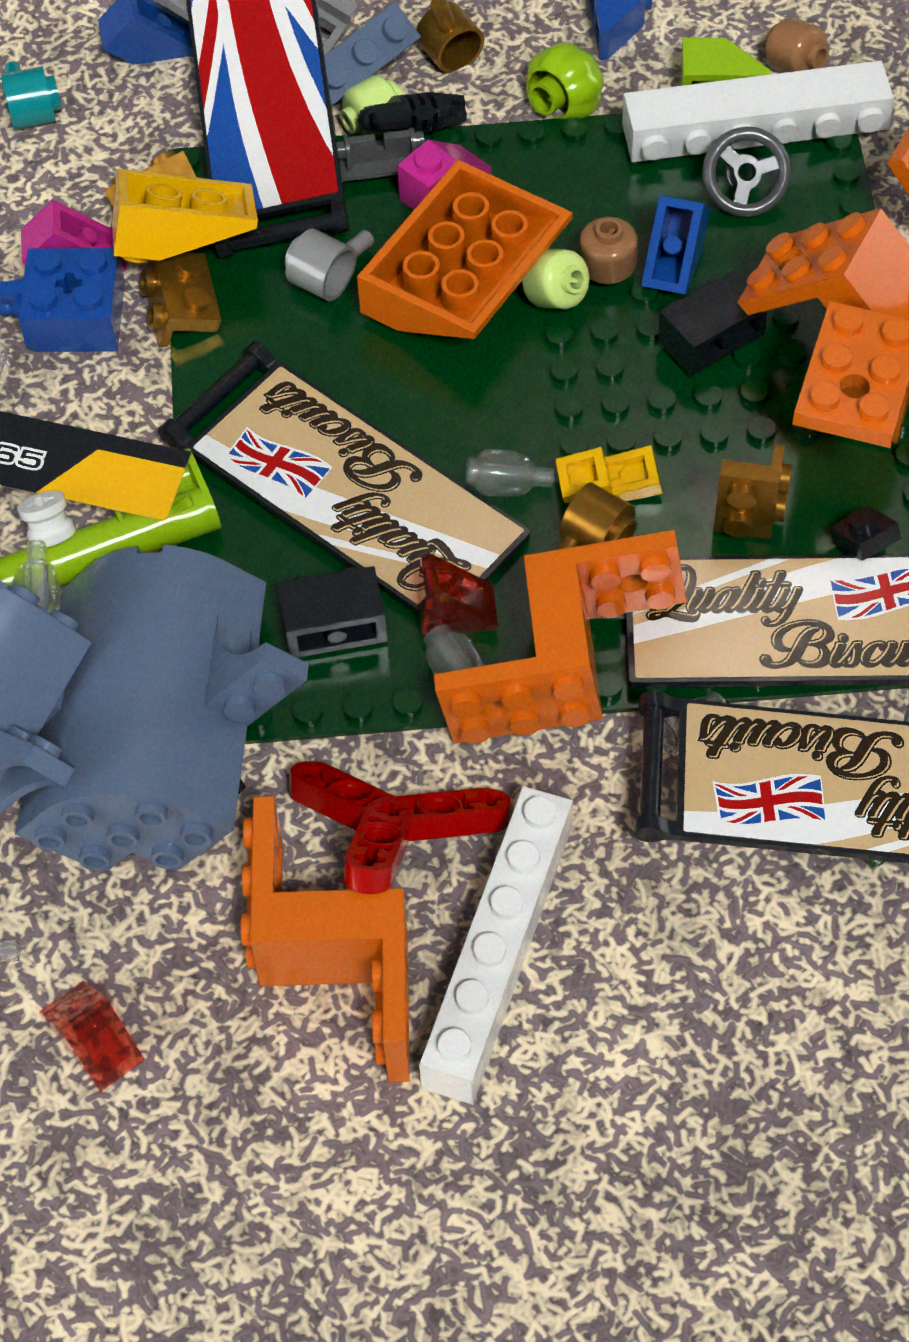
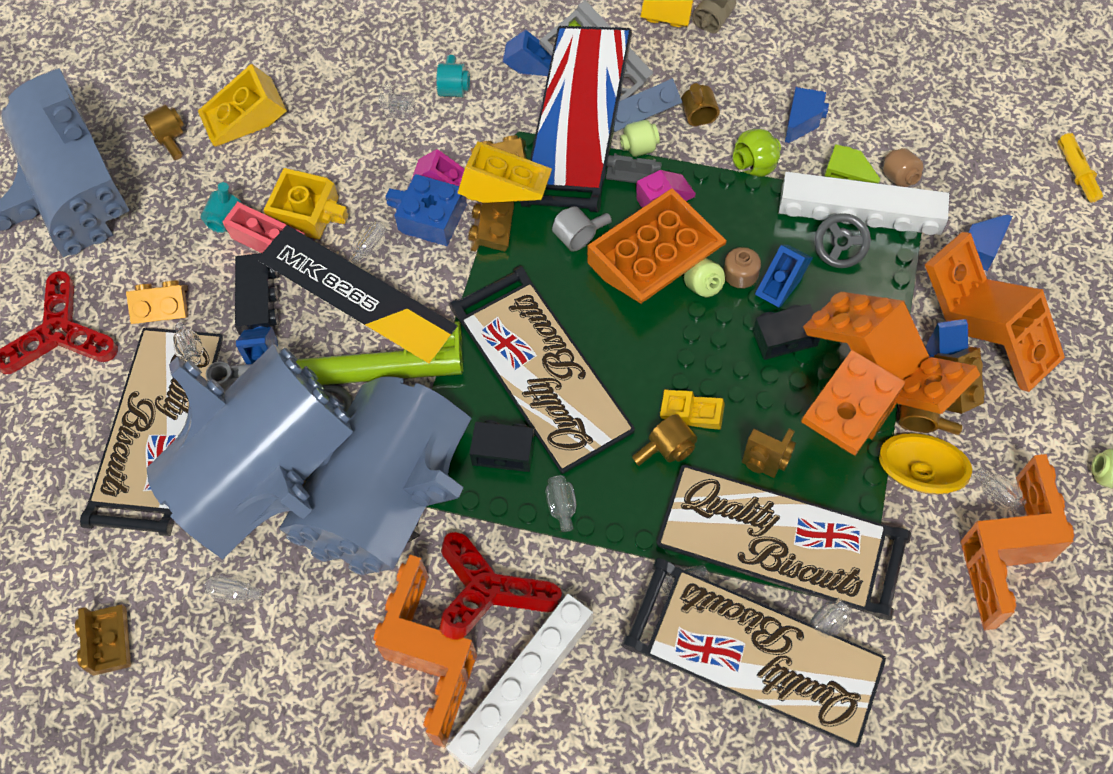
camera: 20 degrees right, 5 degrees up
clear plant [12,540,60,612] -> none
white wheel [17,491,76,548] -> none
clear red slope [39,981,145,1092] -> none
black hinge [357,92,467,133] -> none
clear red slope [417,553,499,634] -> none
orange bracket [434,530,687,744] -> none
clear plant [465,449,554,497] -> none
black plate [830,506,901,561] -> none

